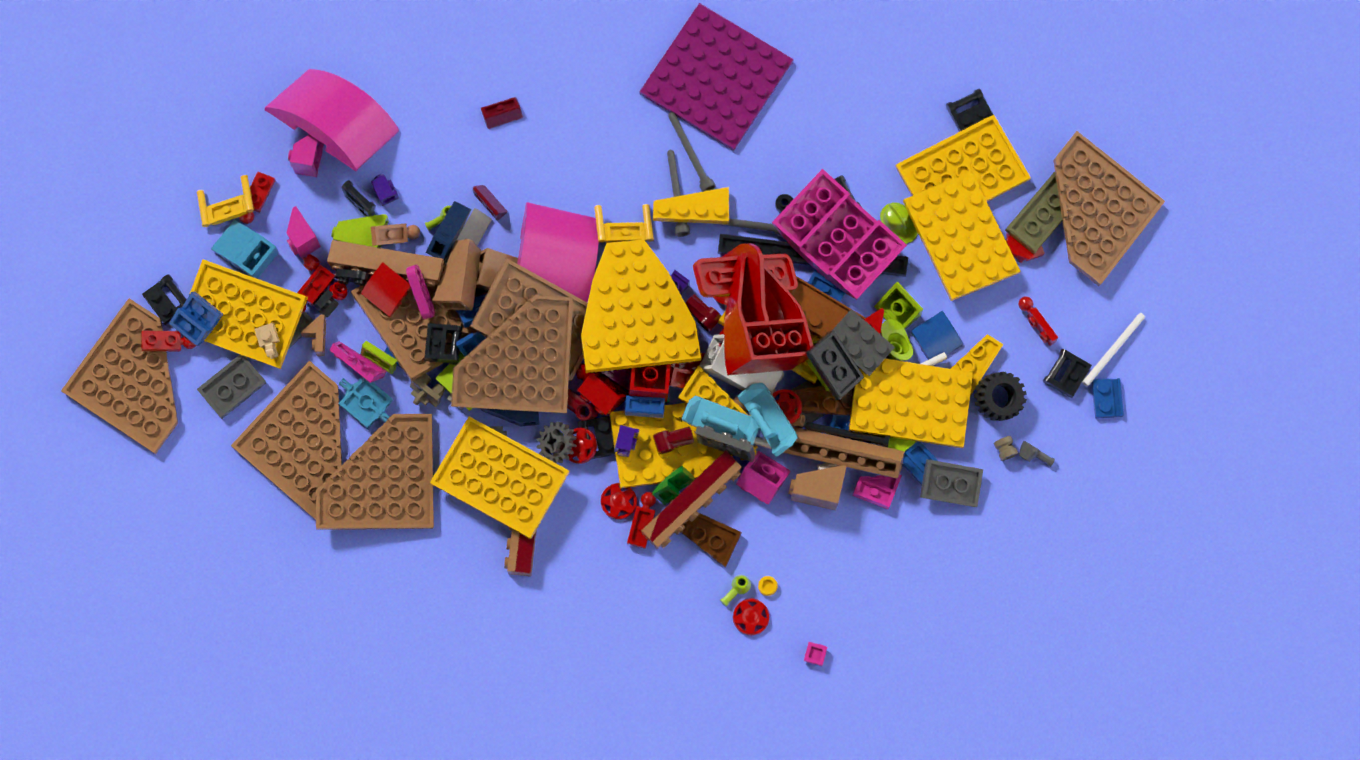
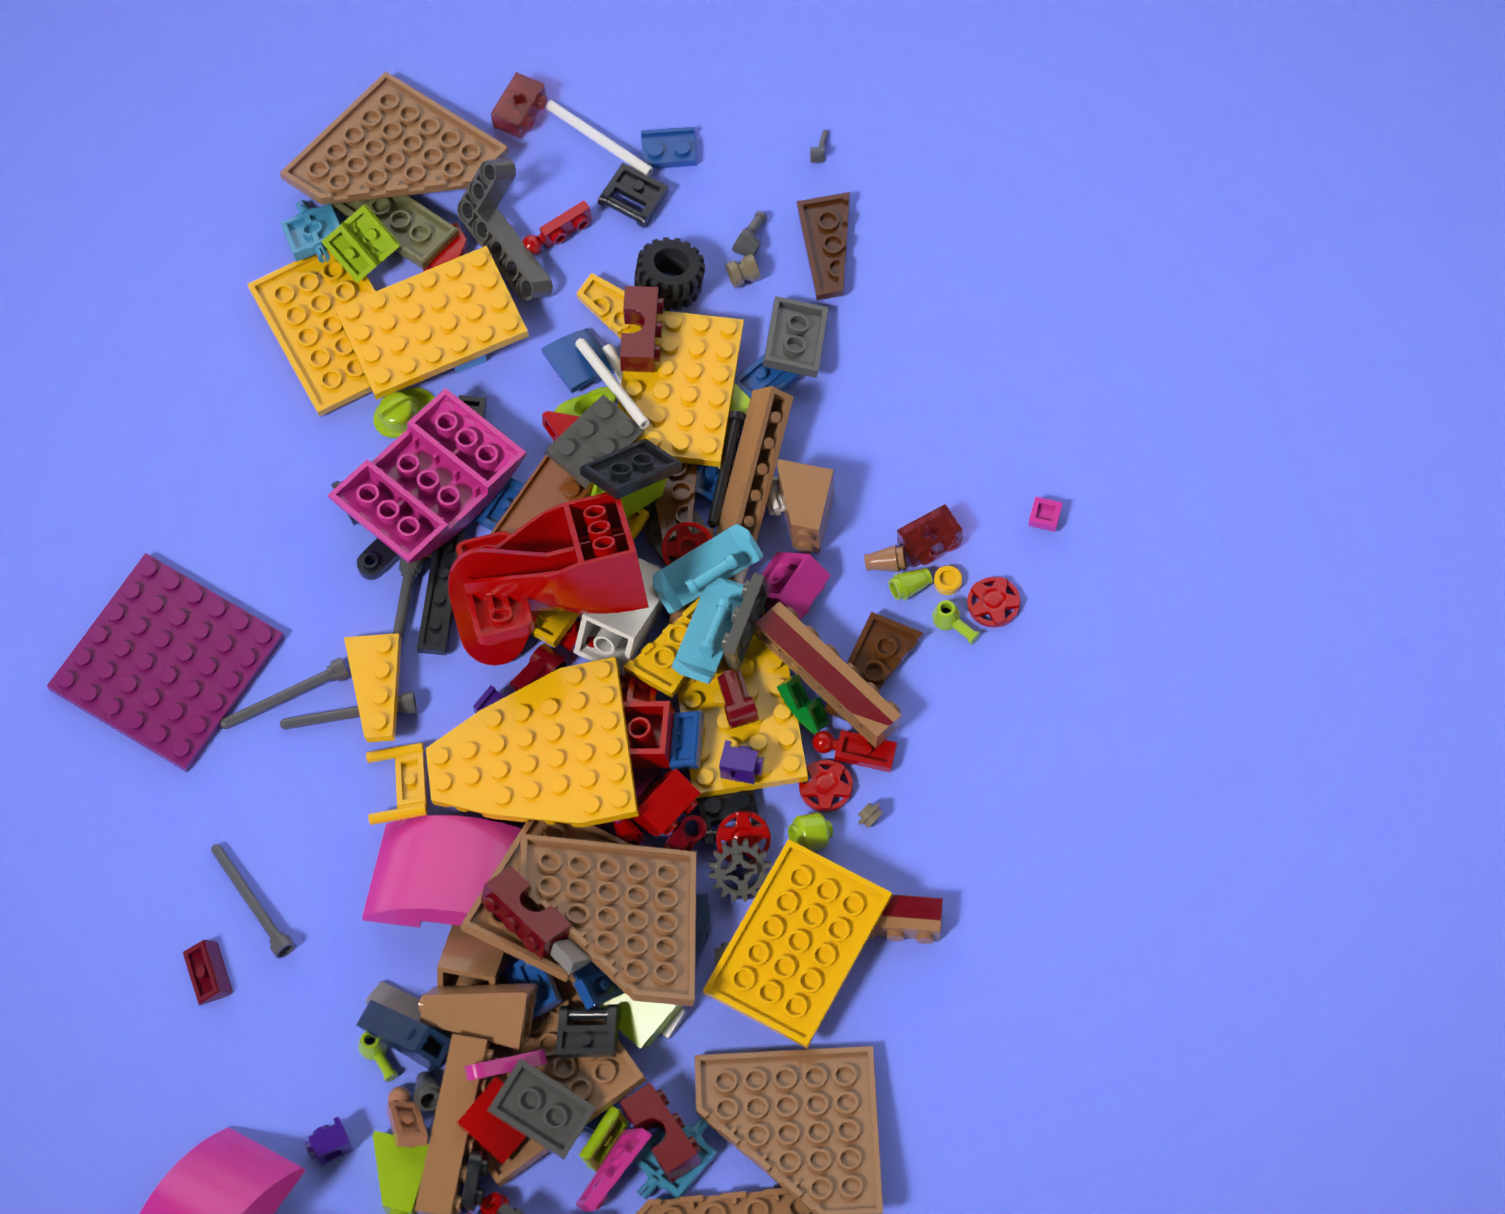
camera: 85 degrees left, 10 degrees down
black plate [341,180,376,217] -> none
dark tan hips [410,374,445,407] -> none
slope [472,185,508,220] -> none
dark pink wing [852,474,902,510] -> none
lime slope [874,281,923,329] -> none
black plate [946,88,993,132] -> none
none -> dark grey piece [211,844,296,959]
none -> dark azure plate [280,200,340,263]
none -> lime slope [321,204,401,283]
none -> dark grey cone [414,1071,441,1111]
none -> dark grey beam [457,157,553,301]
none -> dark red arch [481,866,572,959]
none -> dark grey plate [487,1059,597,1160]
none -> clear red brick [491,72,548,139]
none -> light grey slope [550,938,592,975]
none -> white piece [575,338,650,429]
none -> dark red arch [620,286,664,372]
none -> dark red arch [620,1083,702,1183]
none -> lime head [788,812,833,851]
none -> reddish brown wing [796,192,850,300]
none -> dark grey hand [810,129,829,163]
none -> dark tan plate [857,802,884,828]
none -> medium nougat cone [864,544,907,572]
none -> lime cone [888,568,933,601]
none -> clear red brick [897,504,963,568]

